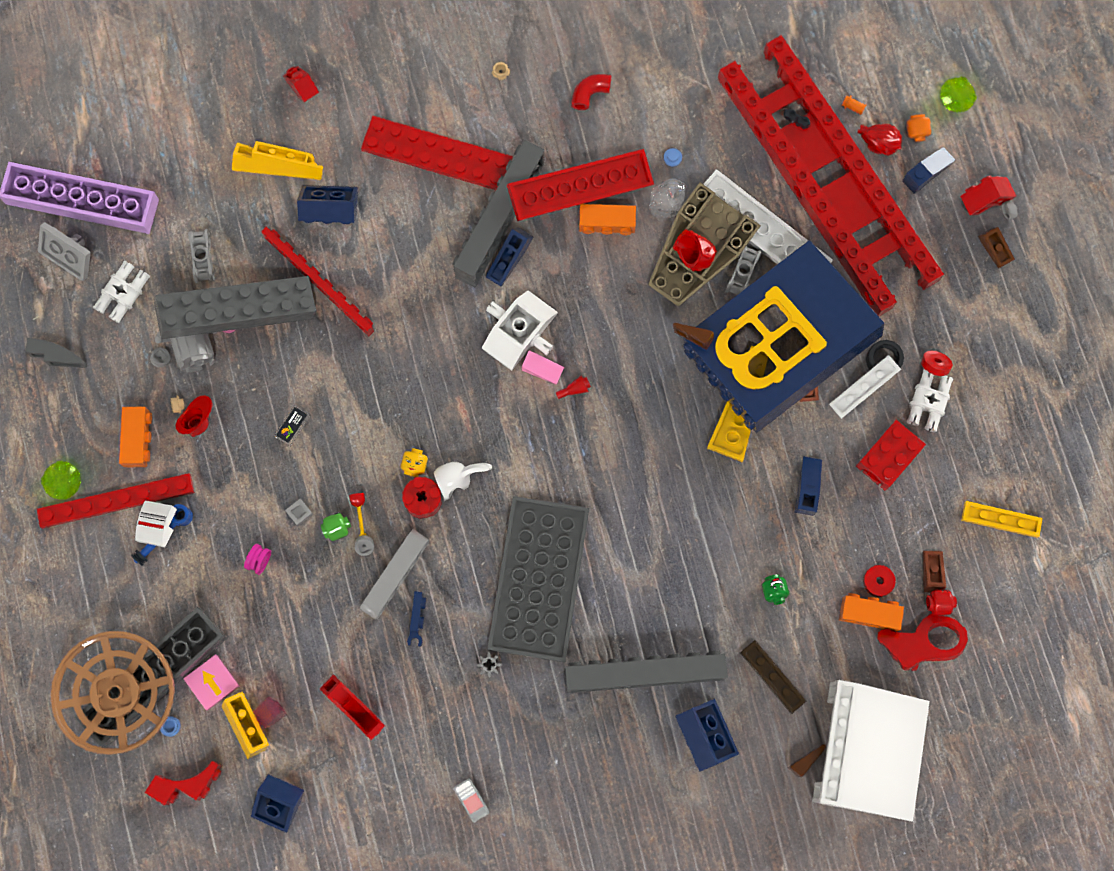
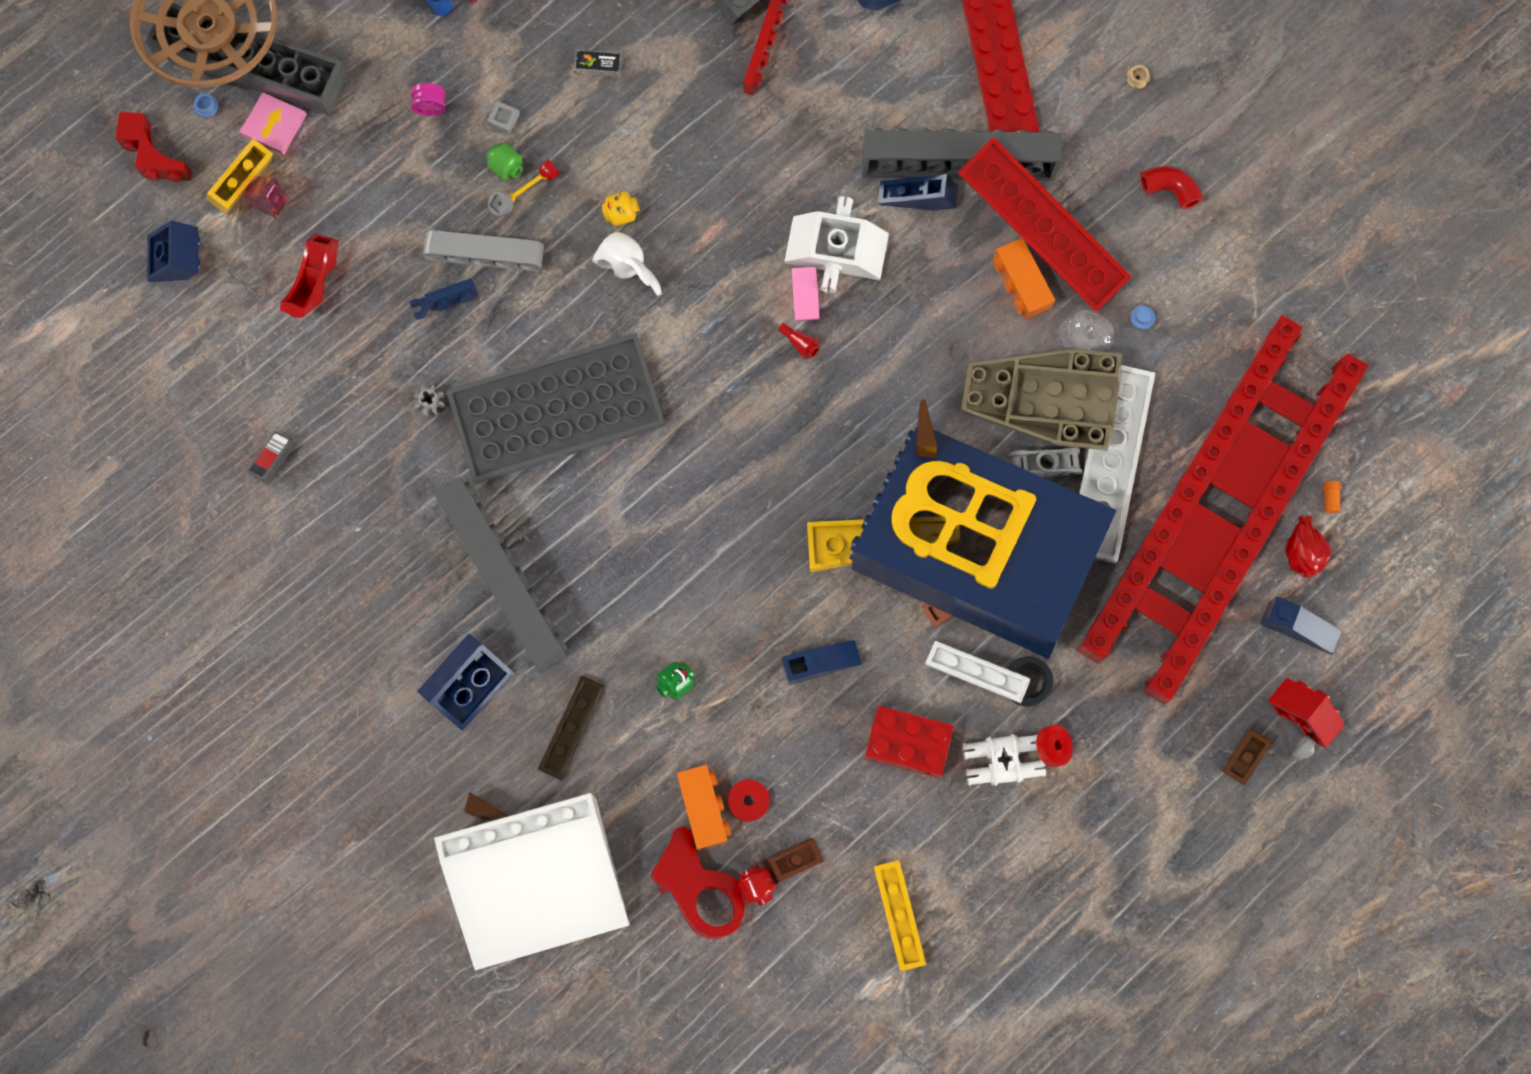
camera: 65 degrees right, 0 degrees up
red brick [402,477,442,519] -> none
red helmet [673,229,717,271] -> none
black piece [783,109,811,129] -> none
orange head [906,114,931,142] -> none
clear neon green dish [940,77,977,113] -> none

